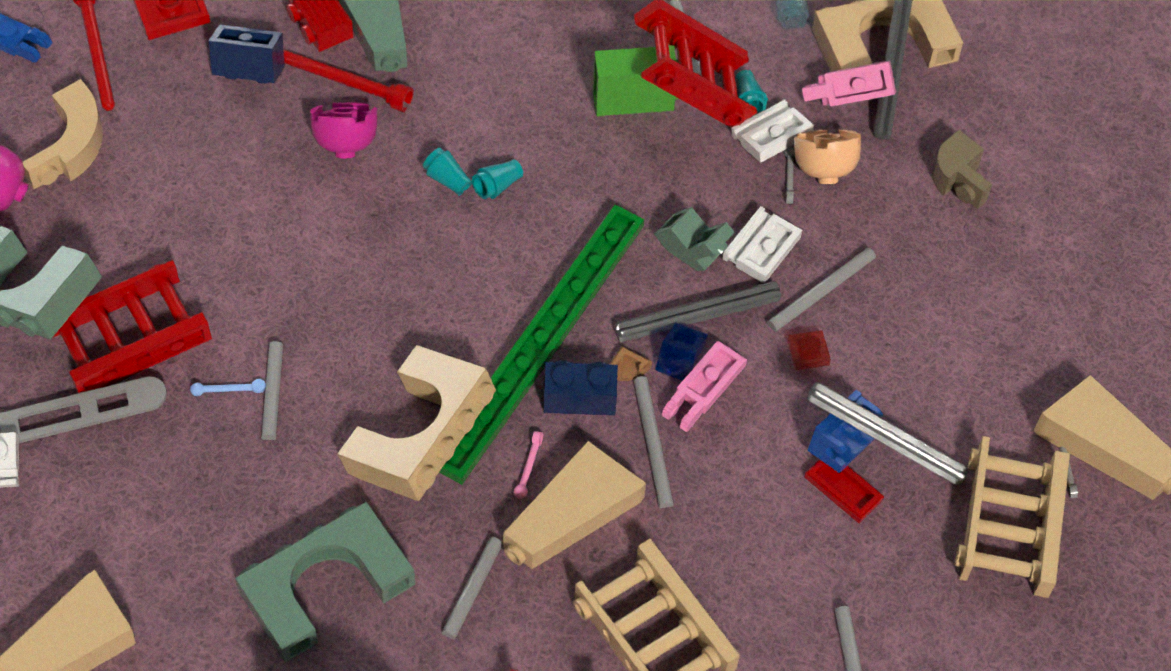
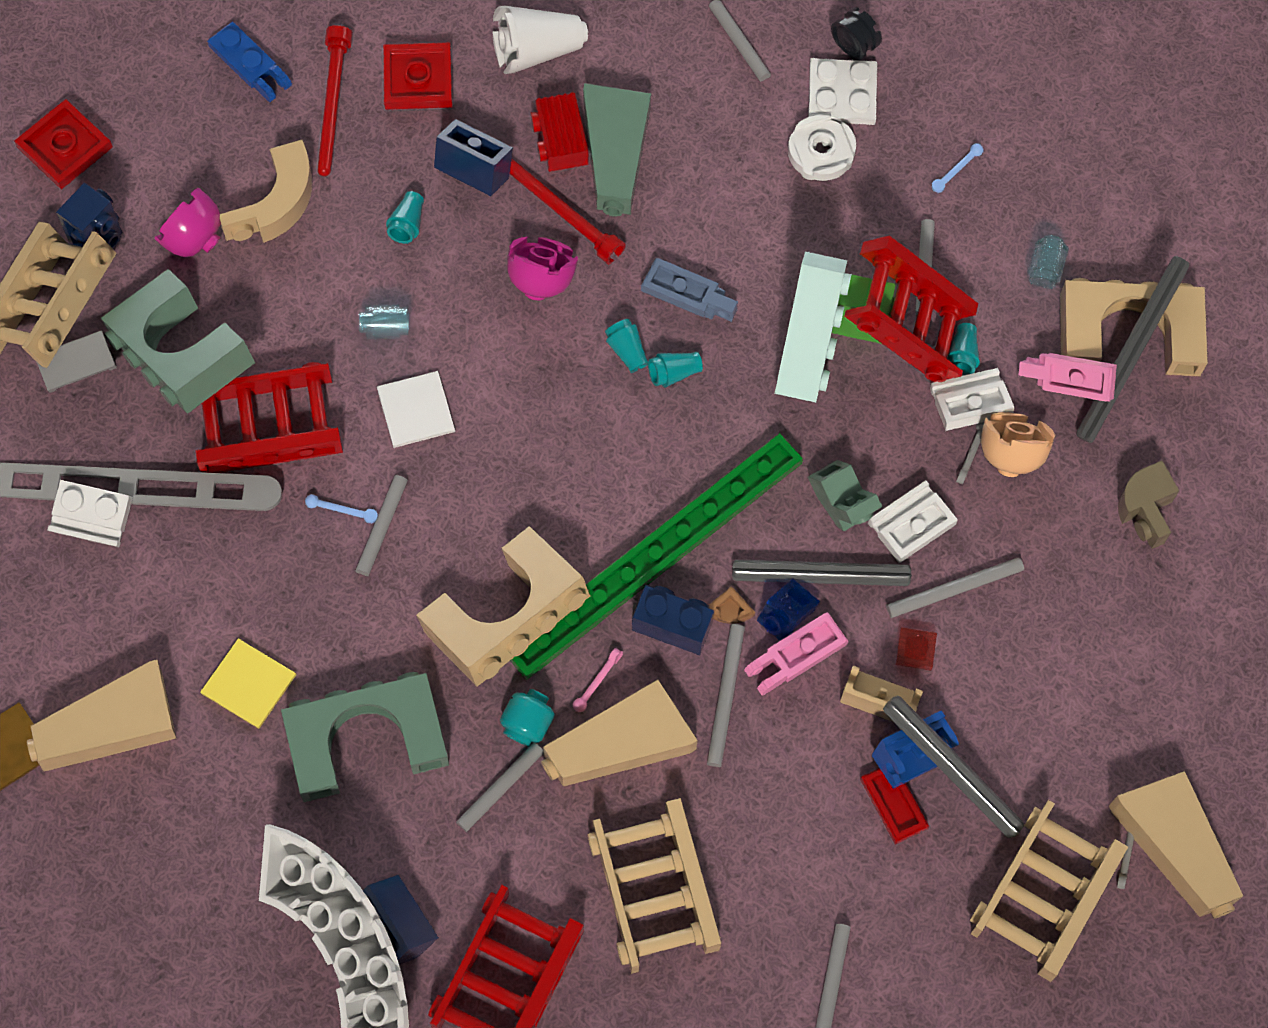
camera: 20 degrees right, 10 degrees up
none -> light yellow piece [201,638,296,729]
none -> clear light blue brick [359,304,409,340]
none -> white piece [377,371,455,448]
none -> teal cone [386,191,424,244]
none -> teal head [500,689,555,747]
none -> sand blue hinge [641,258,738,322]
none -> light aqua brick [775,252,852,403]
none -> tan hinge [840,666,923,722]

